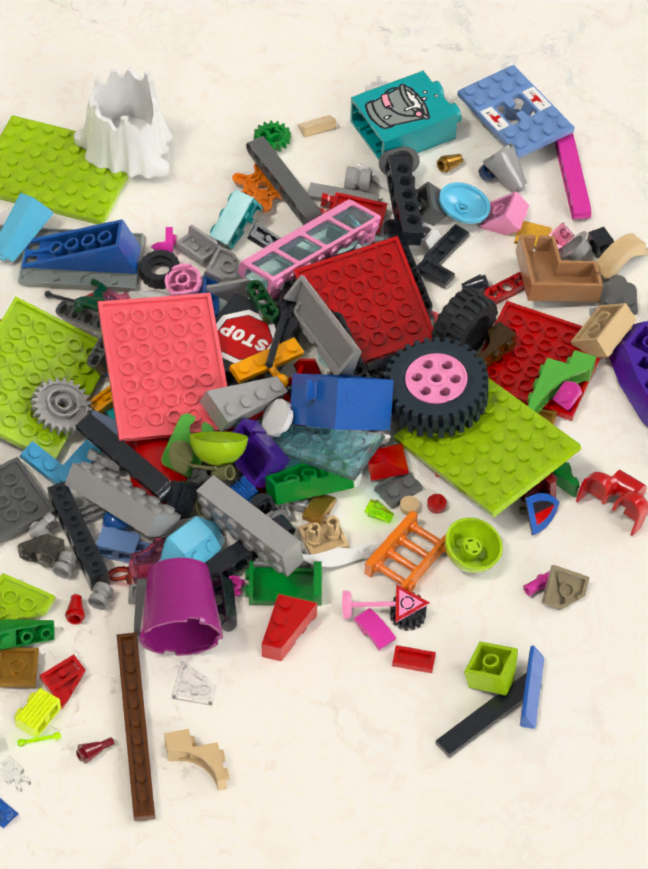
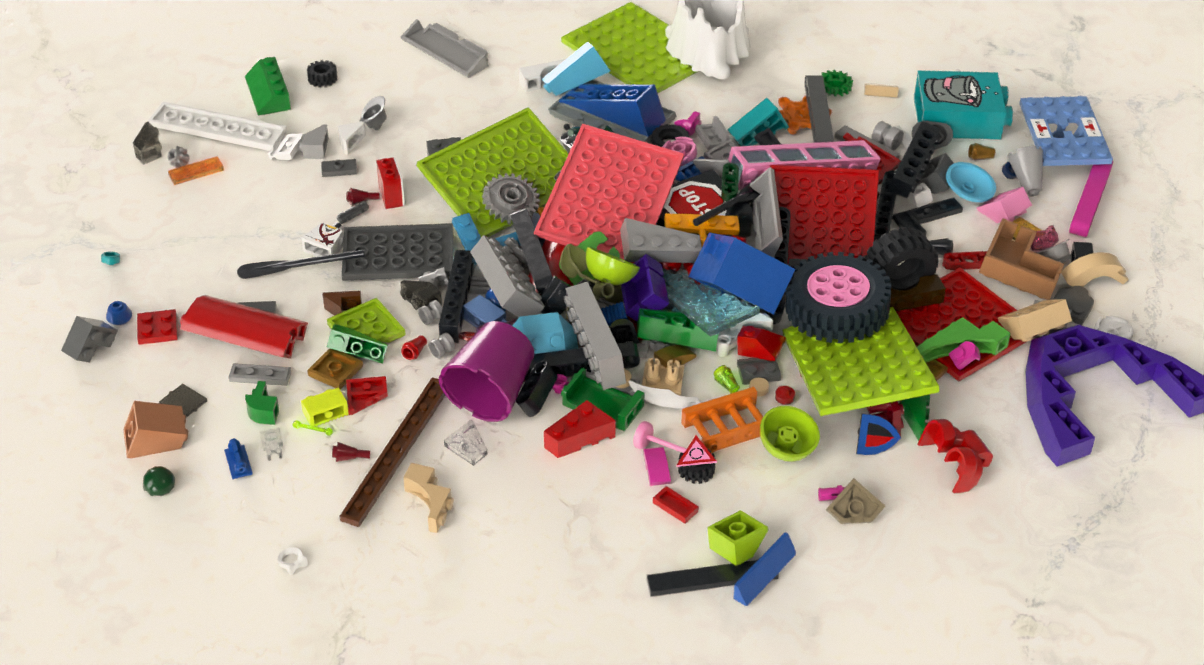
camera: 30 degrees right, 10 degrees down
white tile [262,399,293,437] -> none

